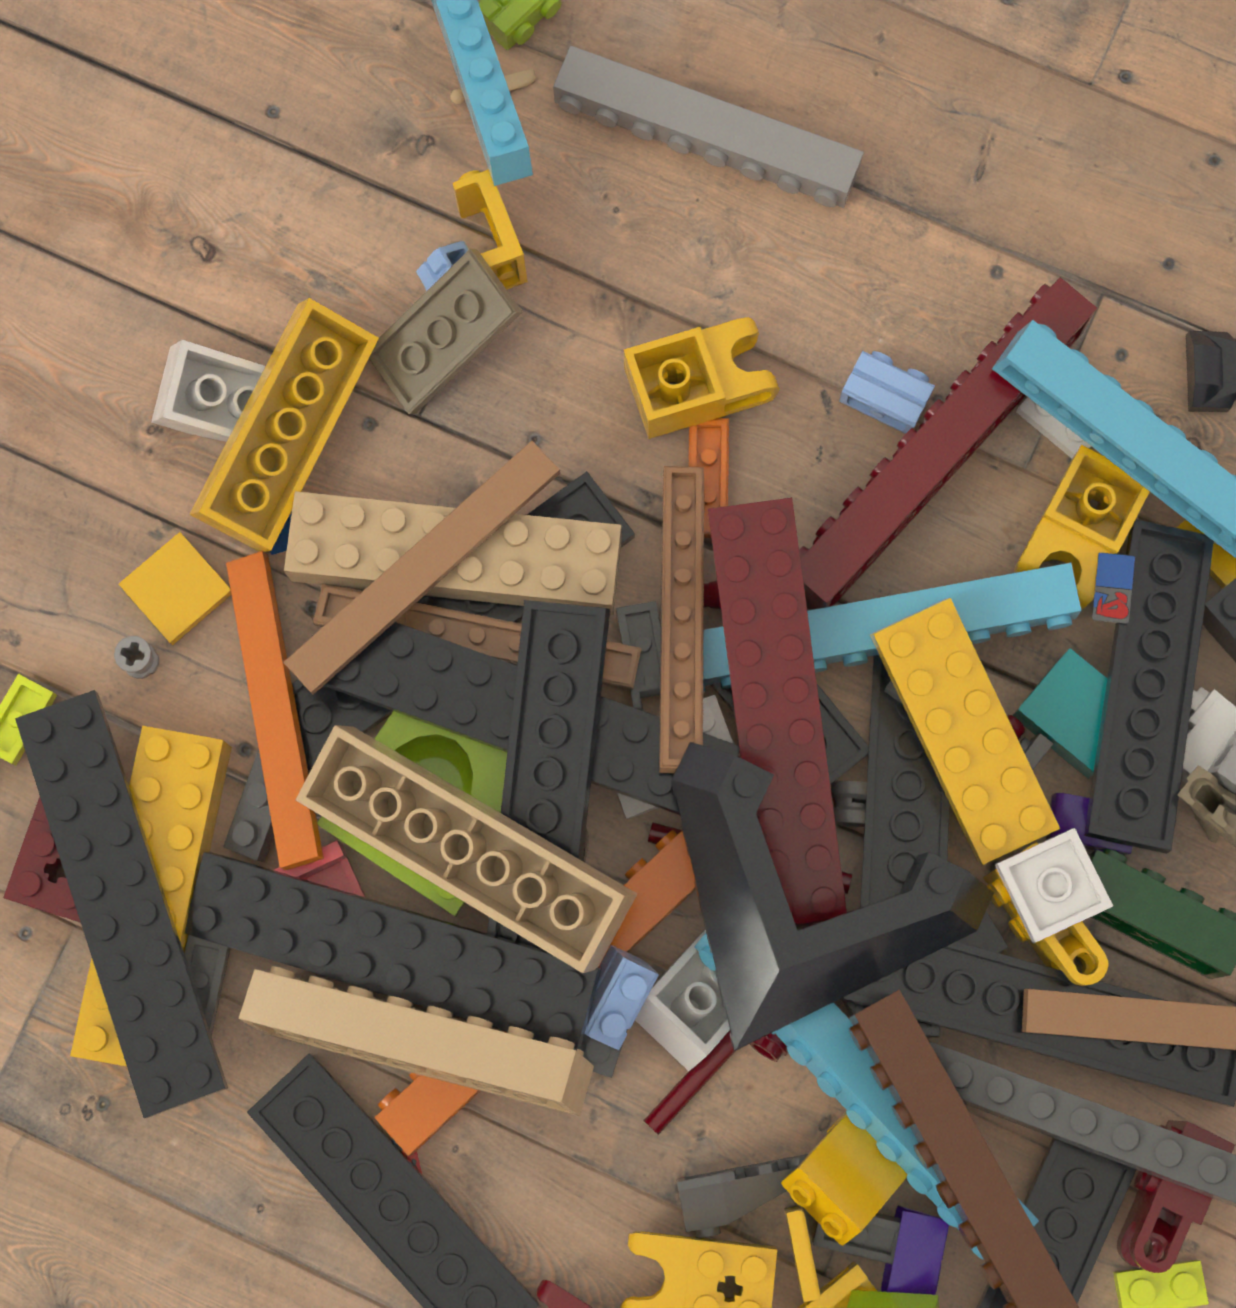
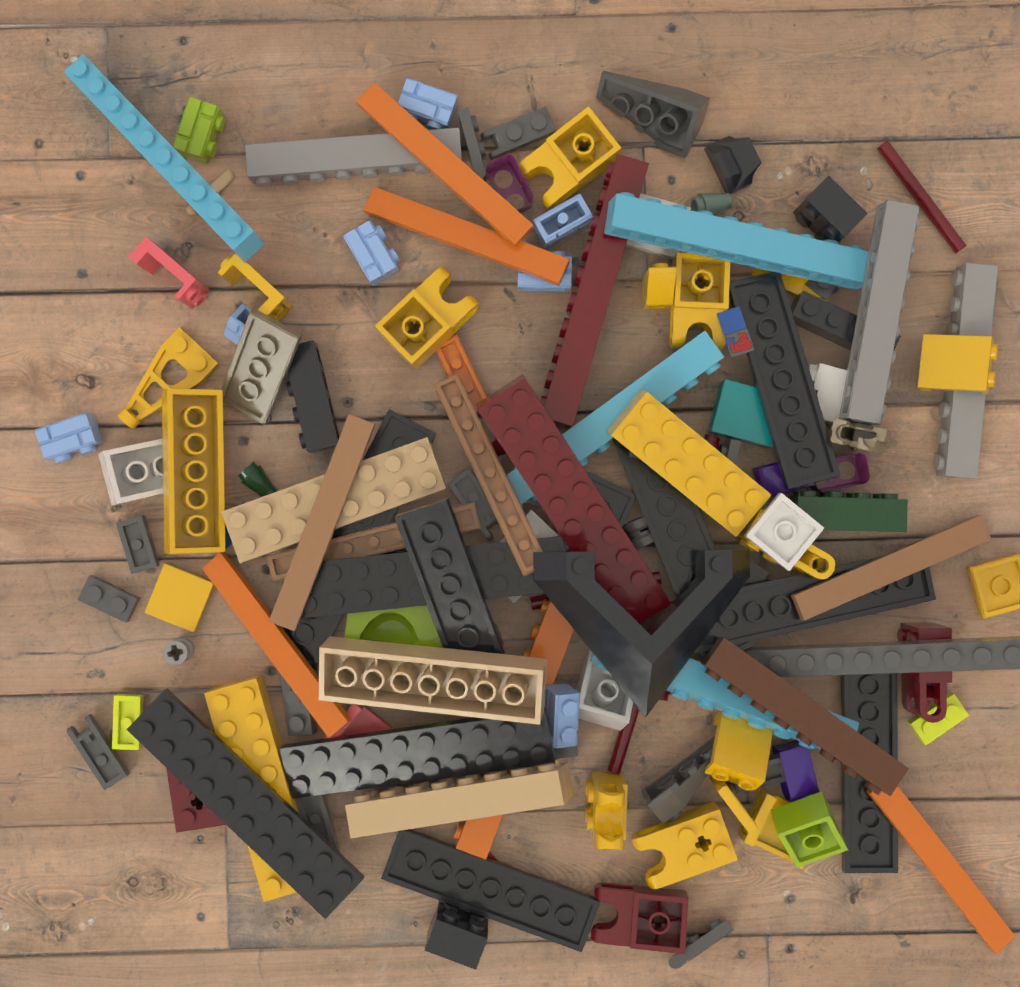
camera: 30 degrees left, 10 degrees up
none -> light blue brick [35,412,104,464]
none -> dark grey plate [78,575,140,623]
none -> dark grey plate [116,515,160,574]
none -> yellow plate [117,327,220,430]
none -> coral panel [128,237,209,309]
none -> dark green cone [238,461,278,497]
none -> black brick [286,340,340,453]
none -> light blue brick [343,220,401,286]
none -> orange tile [356,82,533,247]
none -> orange tile [363,187,570,286]
none -> light blue brick [398,77,458,130]
none -> black brick [424,901,488,970]
none -> dark grey hinge [458,108,486,182]
none -> dark grey hinge [480,106,556,160]
none -> magenta piece [486,154,533,213]
none -> yellow brick [518,106,622,211]
none -> light blue brick [532,193,593,249]
none -> yellow brick [584,771,628,850]
none -> dark grey wedge [596,71,710,158]
none -> yellow slope [642,263,676,310]
none -> sand green cone [691,193,732,215]
none -> magenta piece [810,453,870,492]

